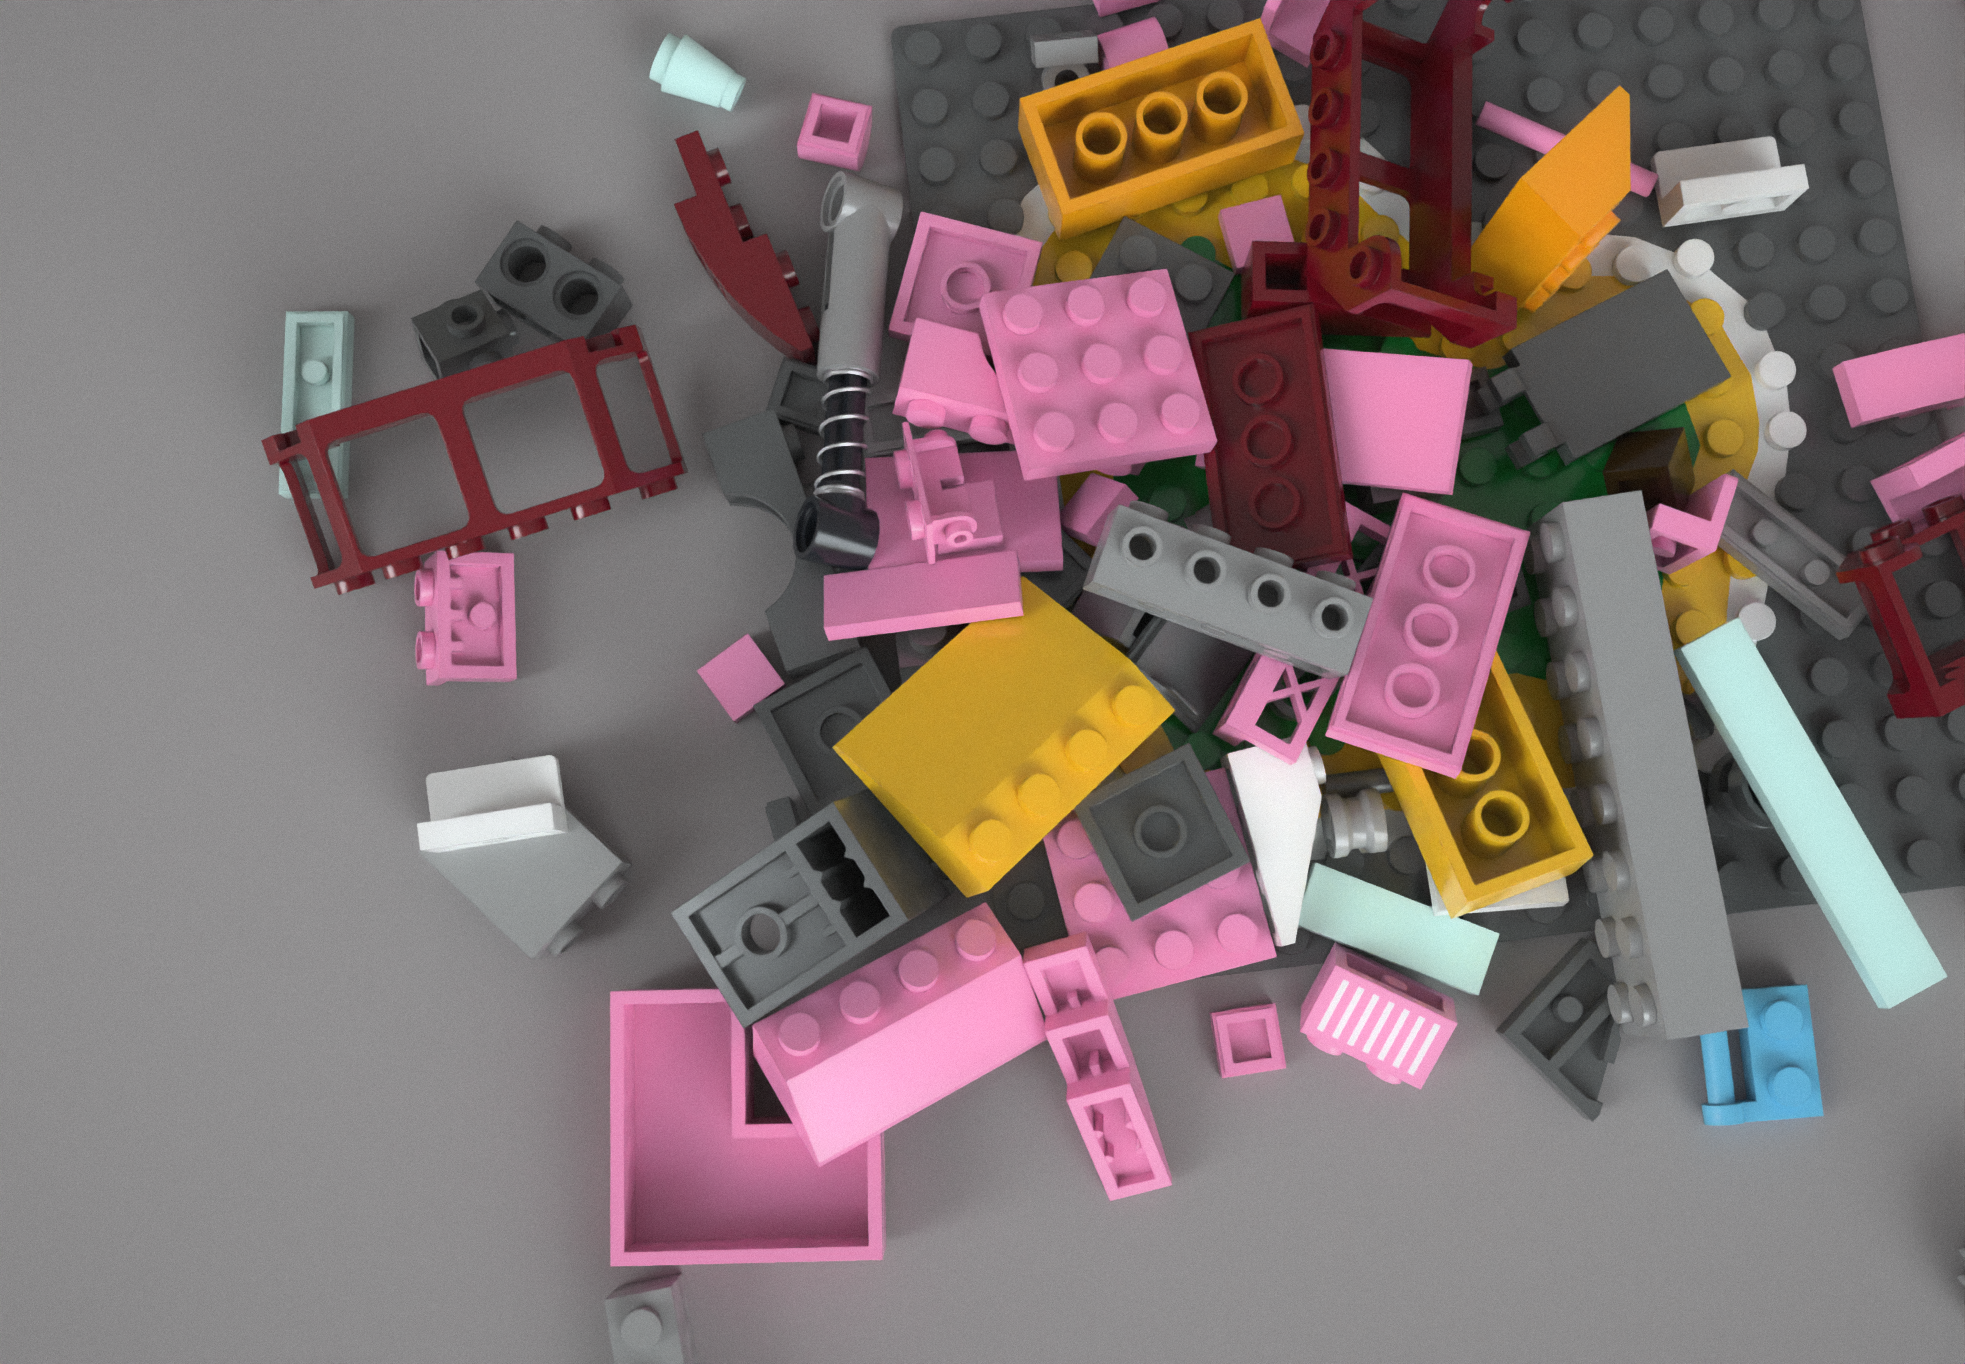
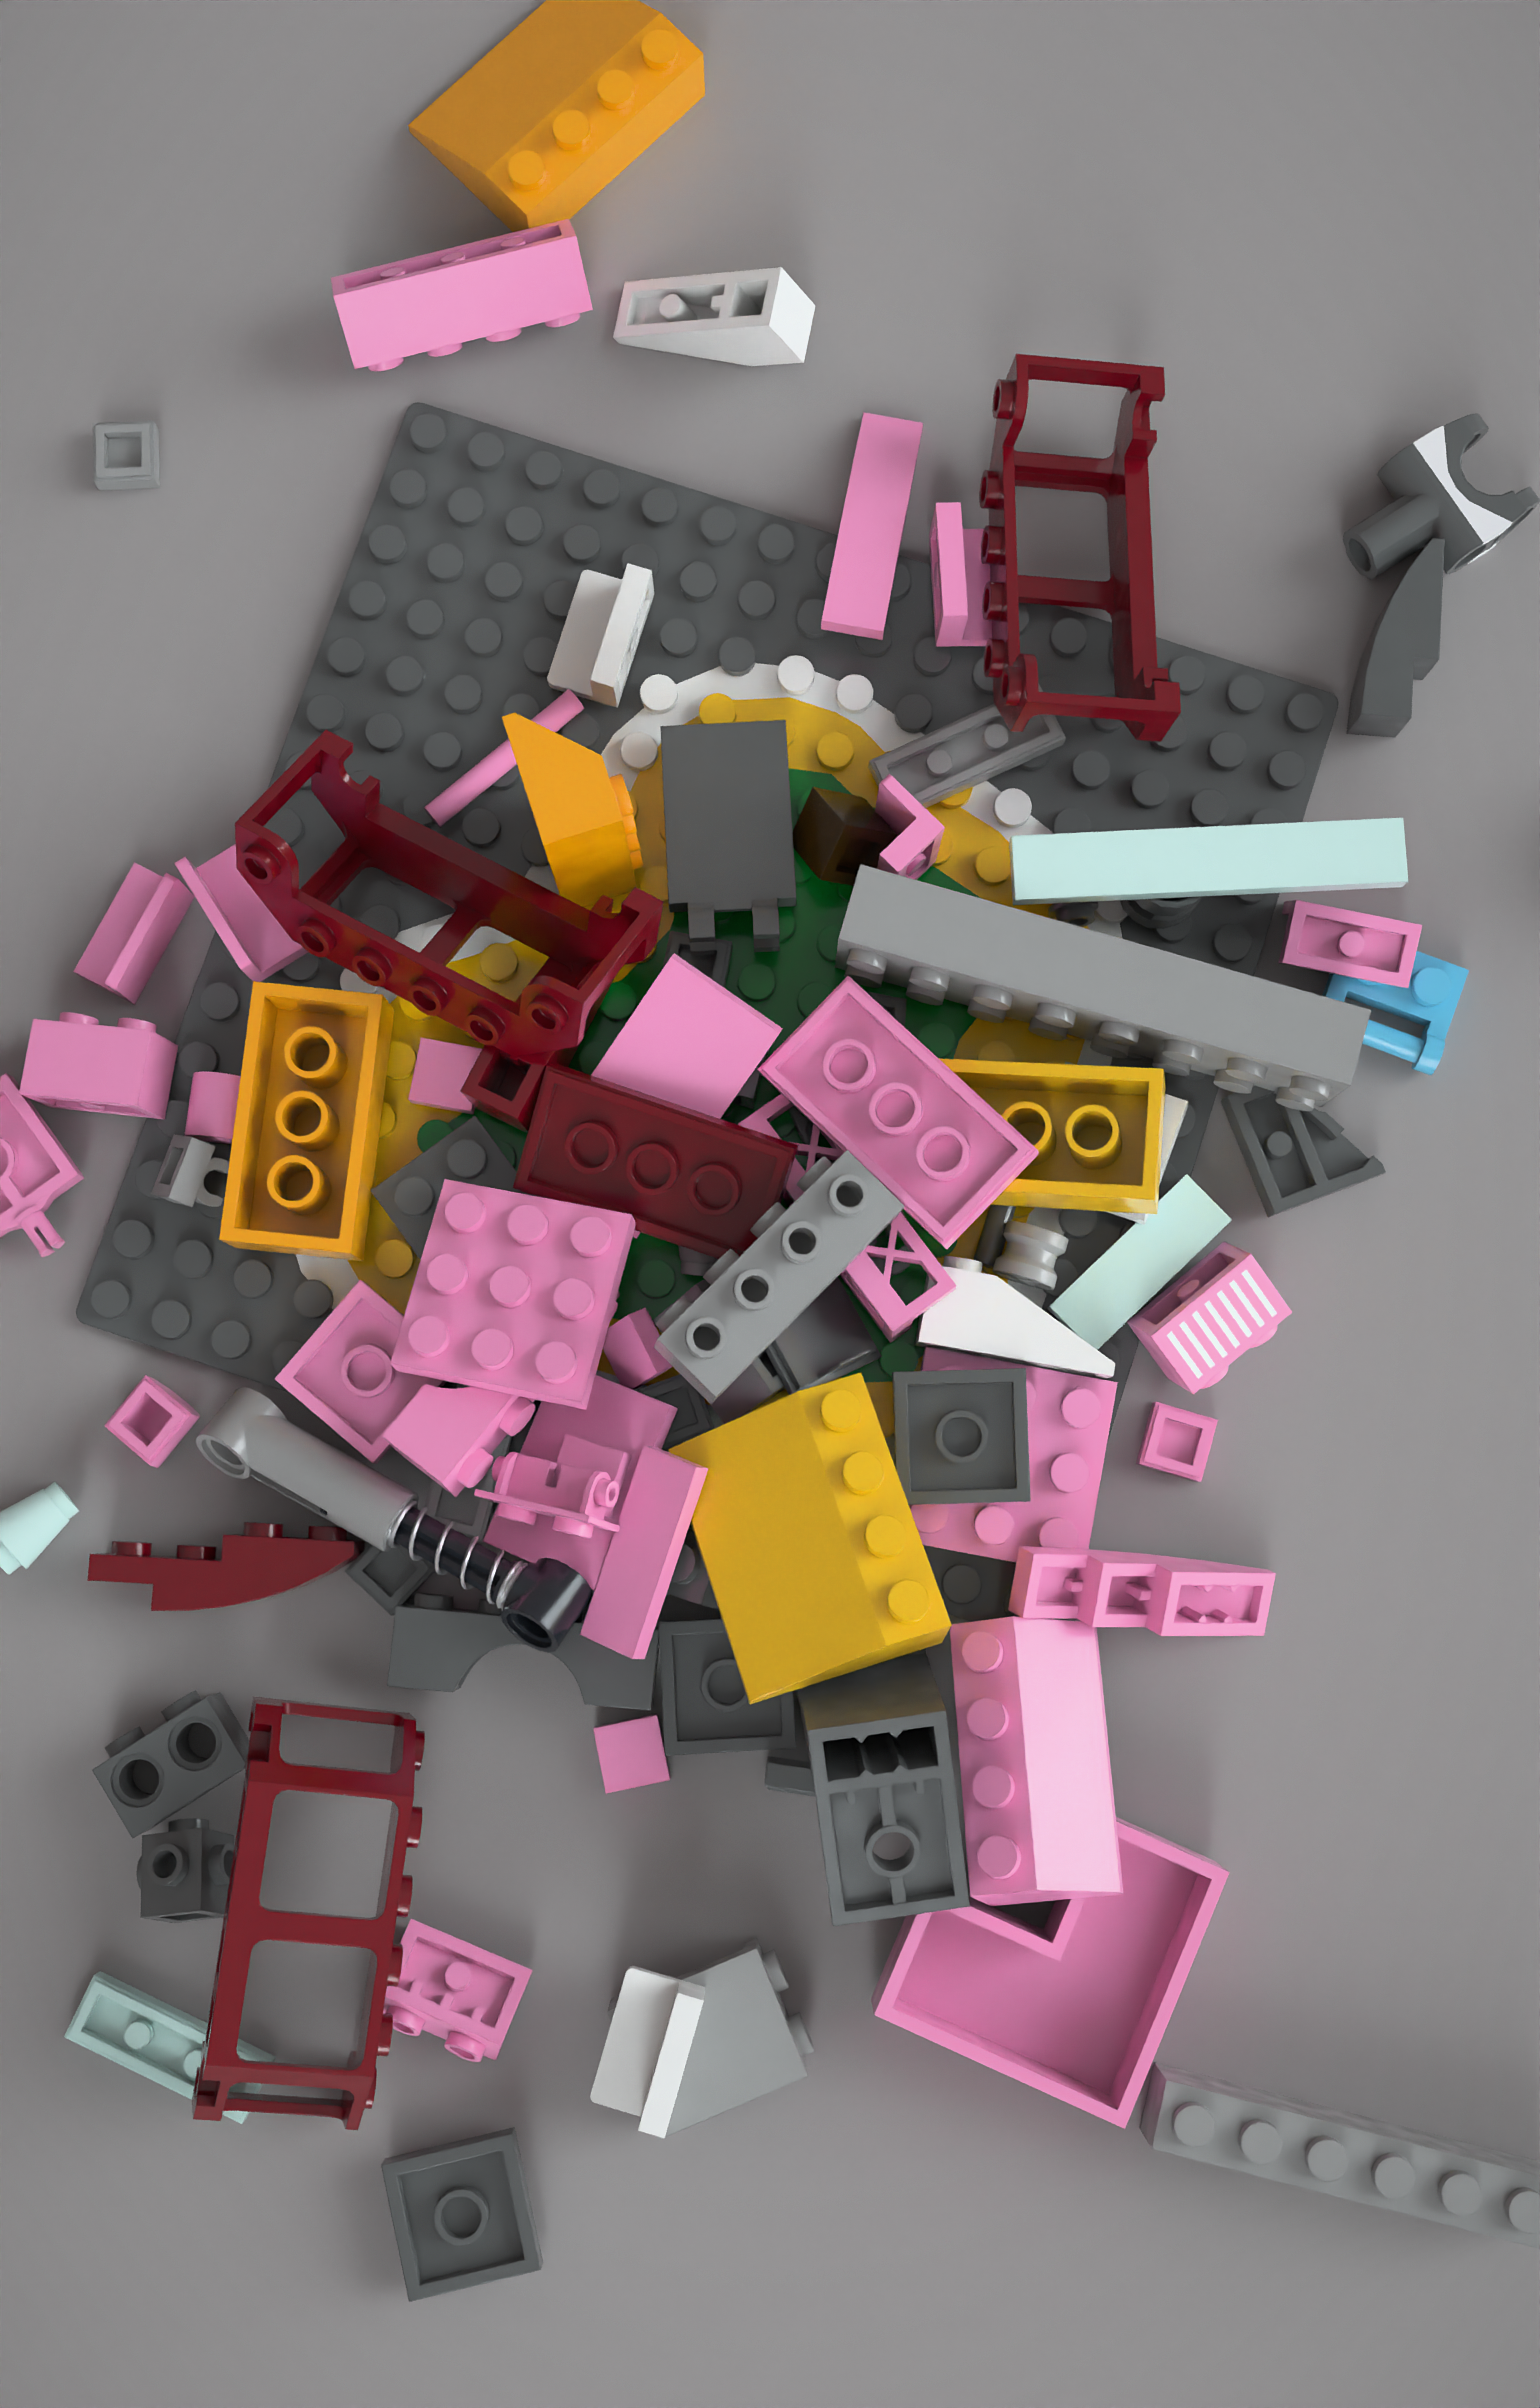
camera: 65 degrees left, 0 degrees up
none -> dark grey plate [381,2127,543,2302]
none -> bright pink panel [1278,900,1422,988]

